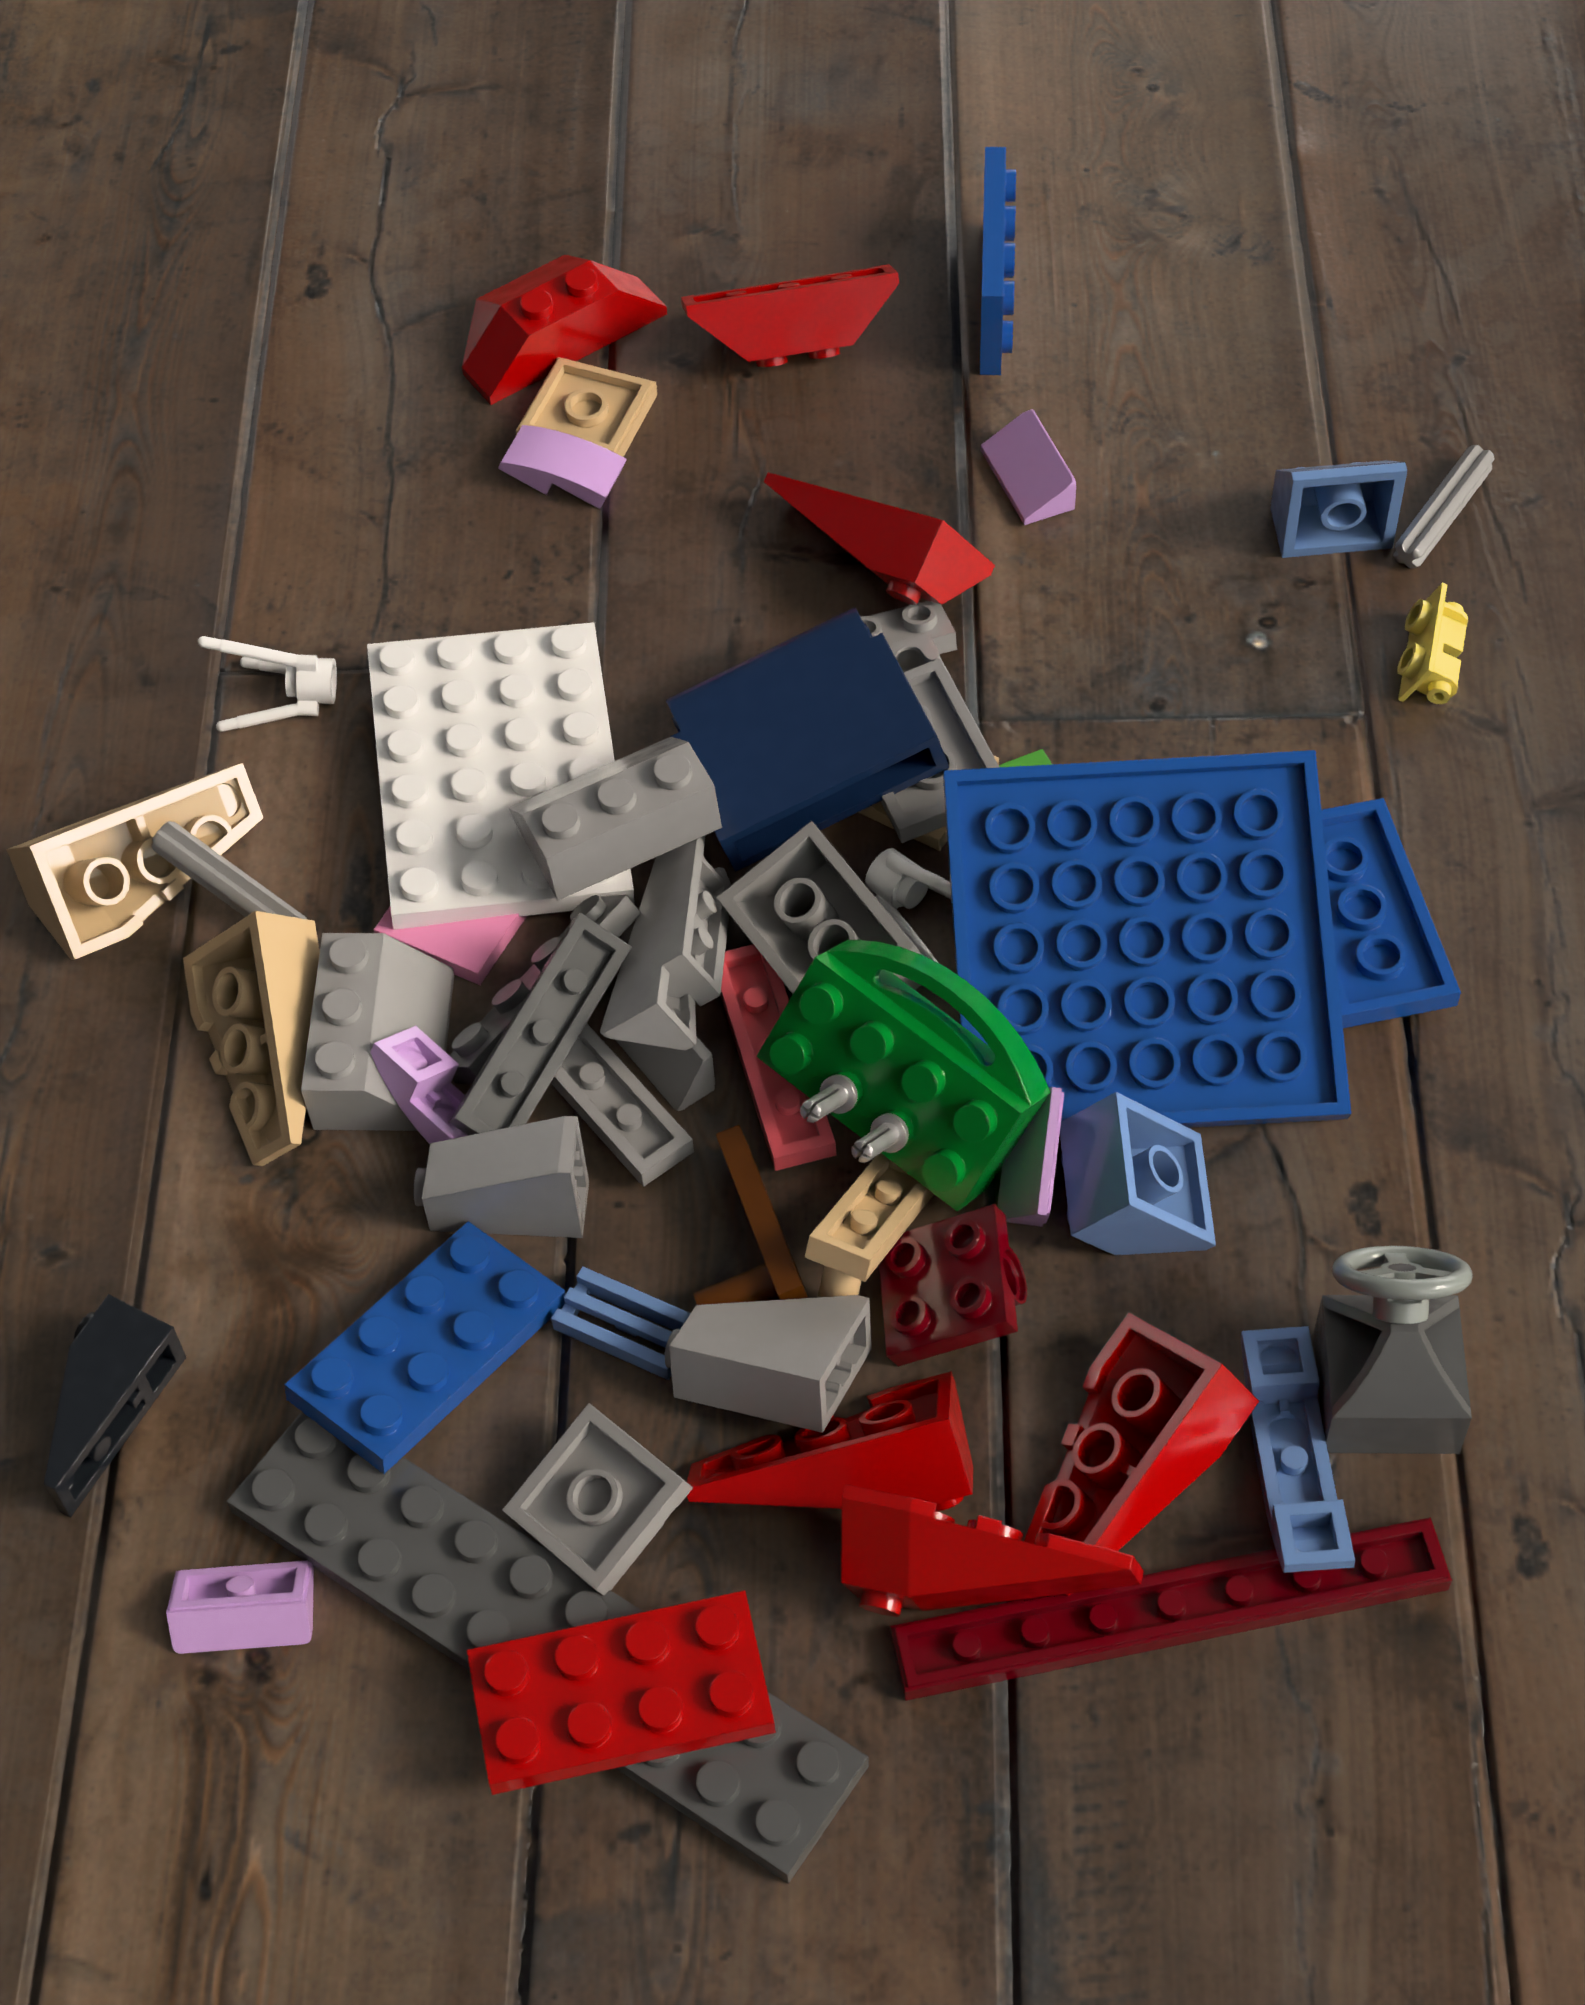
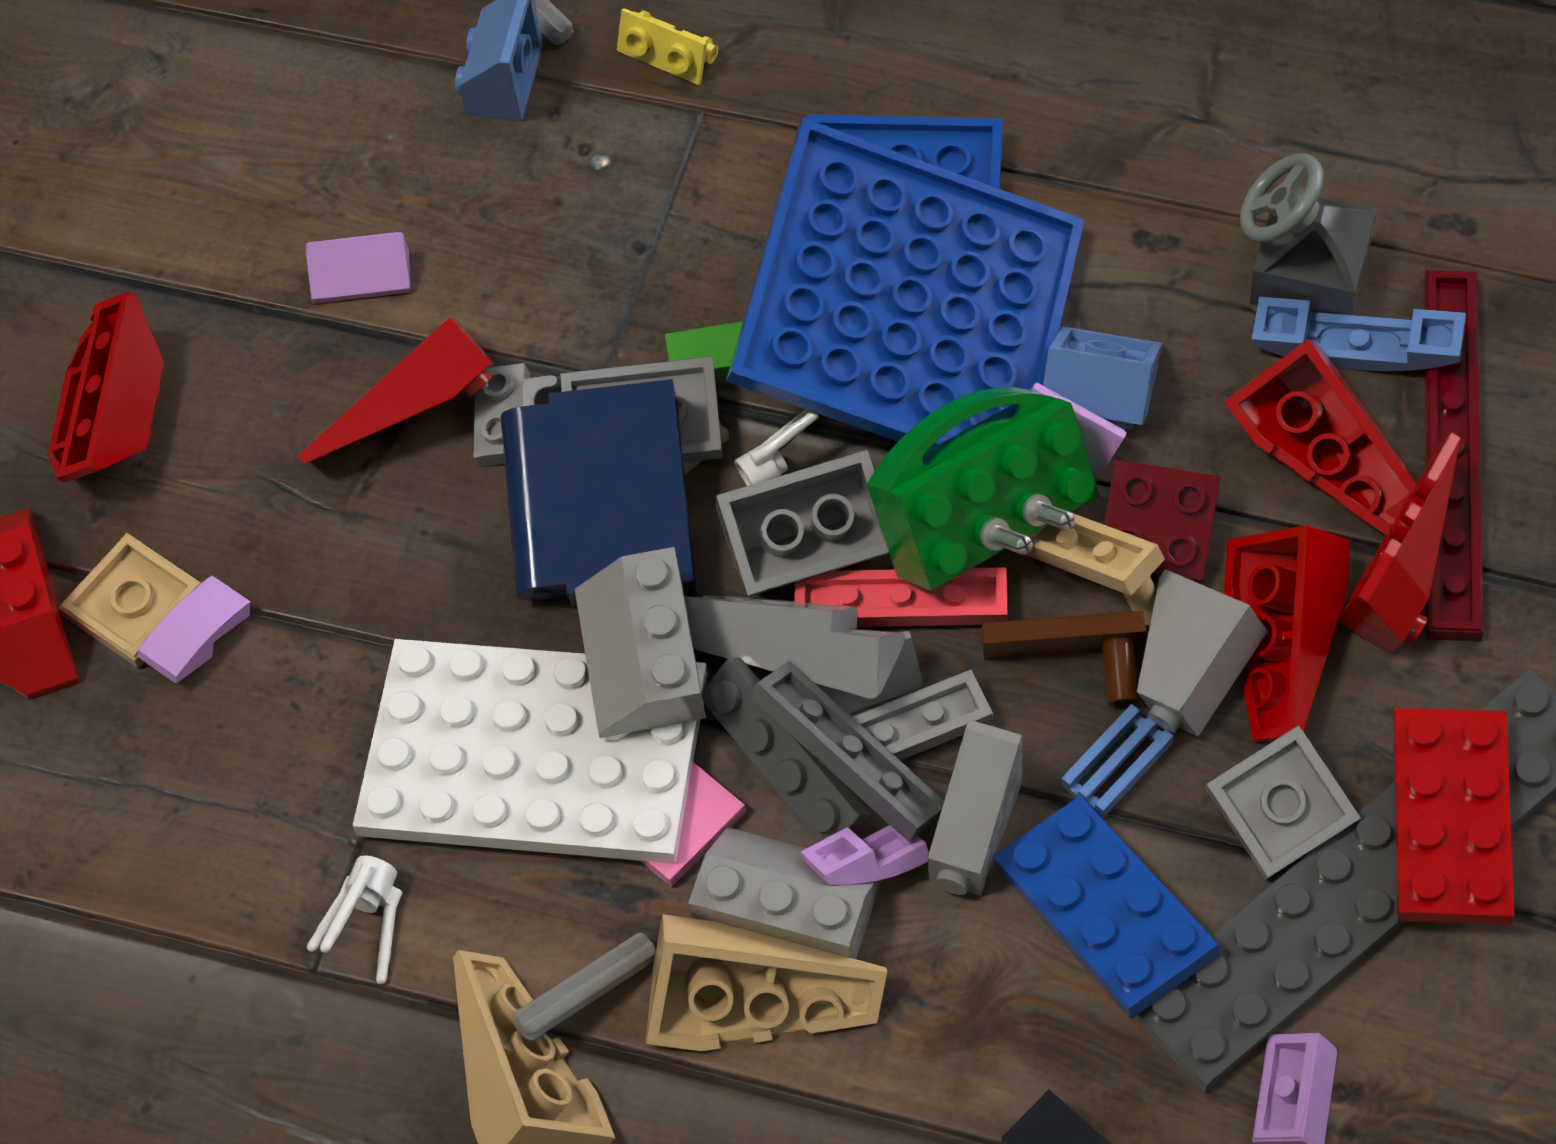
camera: 70 degrees left, 5 degrees up
blue plate [980,147,1016,375] -> none

